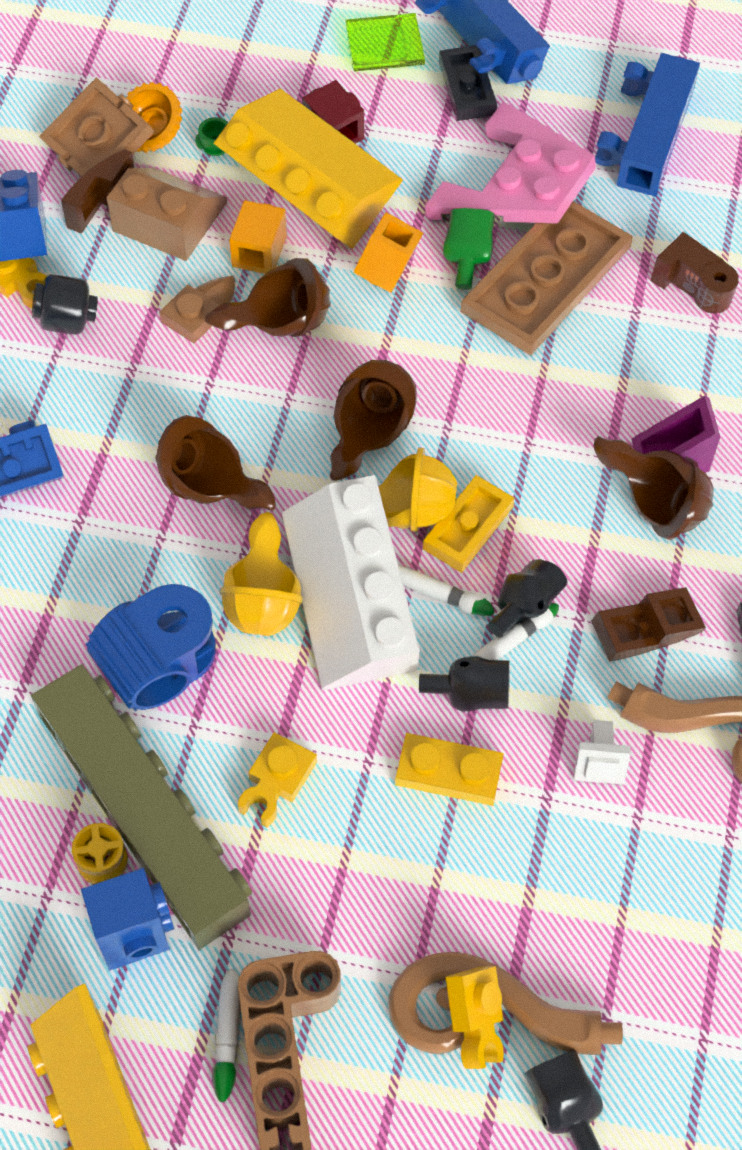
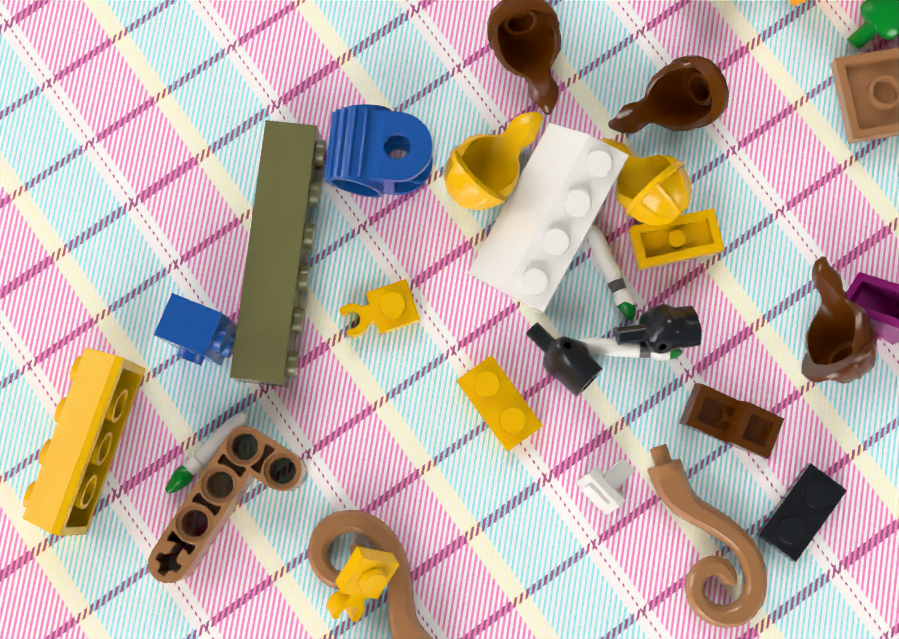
camera: 45 degrees right, 20 degrees up
yellow wheel [71,823,128,885] -> none

